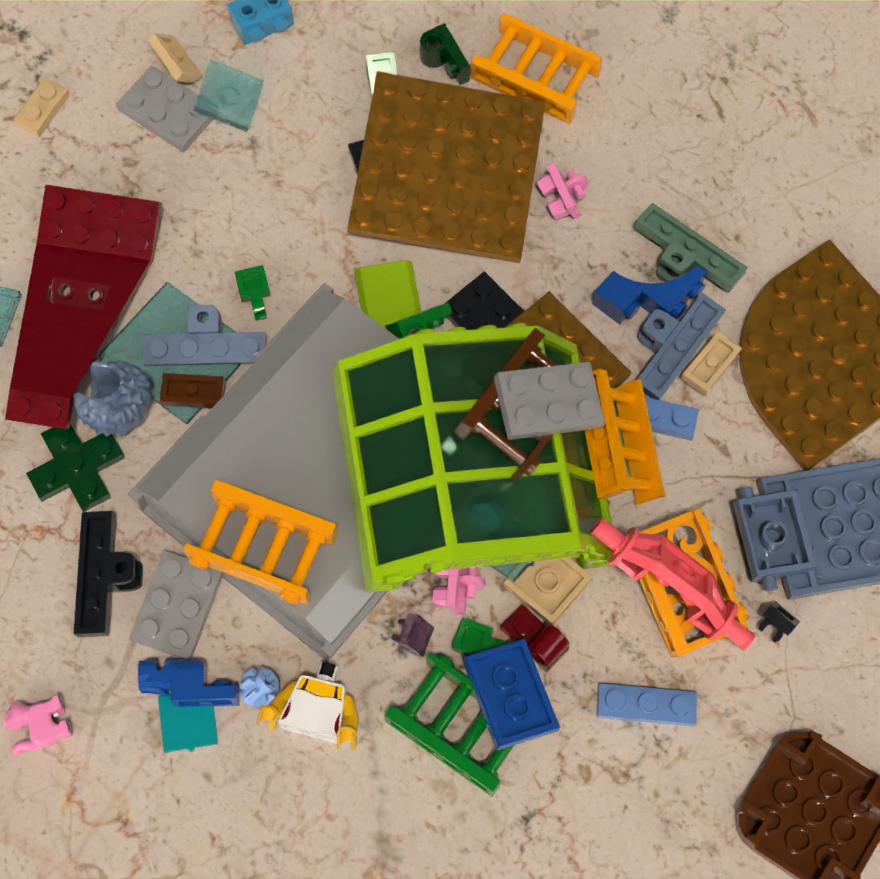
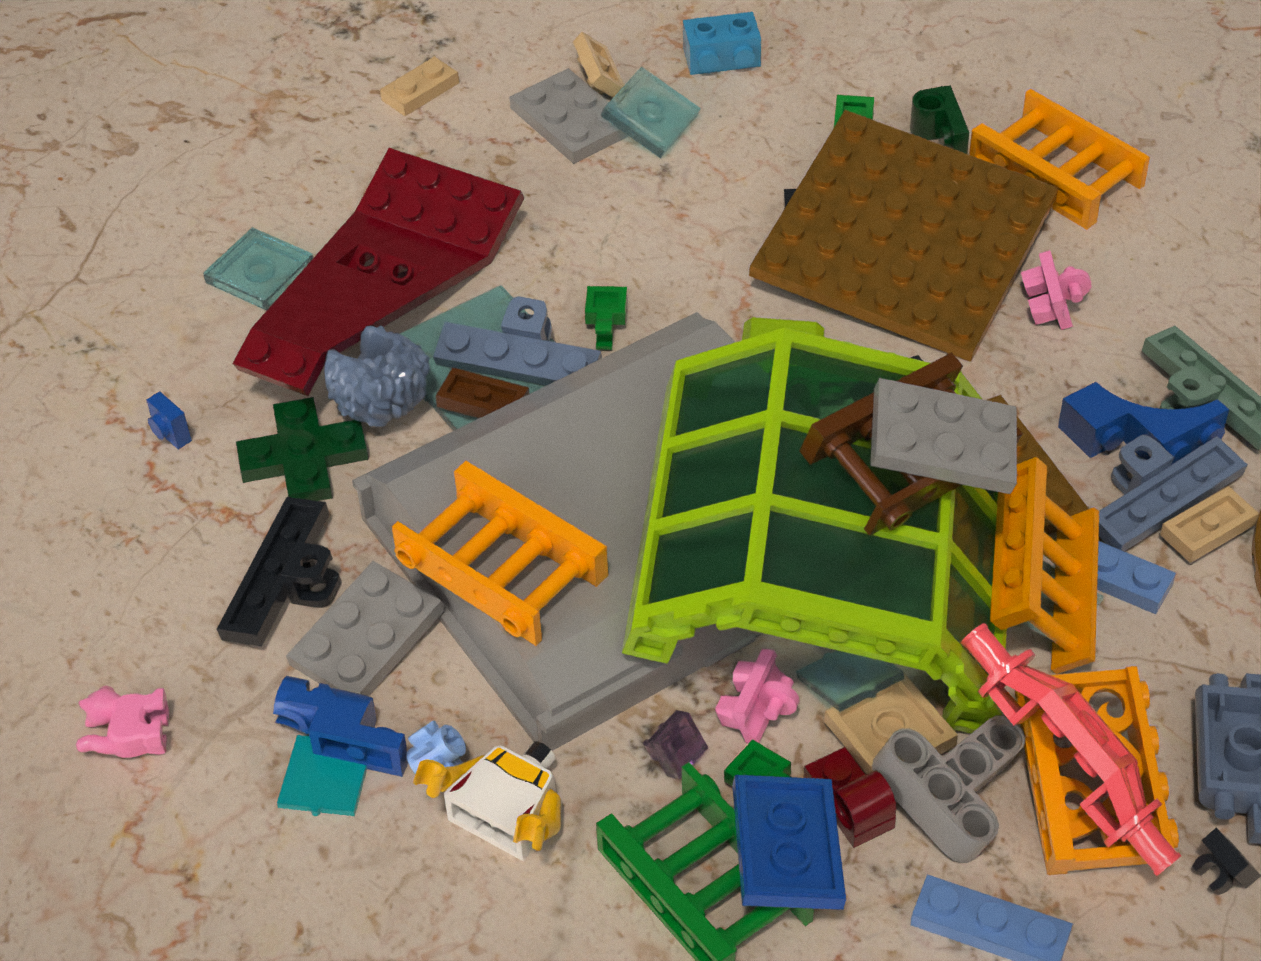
camera: 20 degrees right, 20 degrees down
none -> light grey beam [872,715,1025,863]

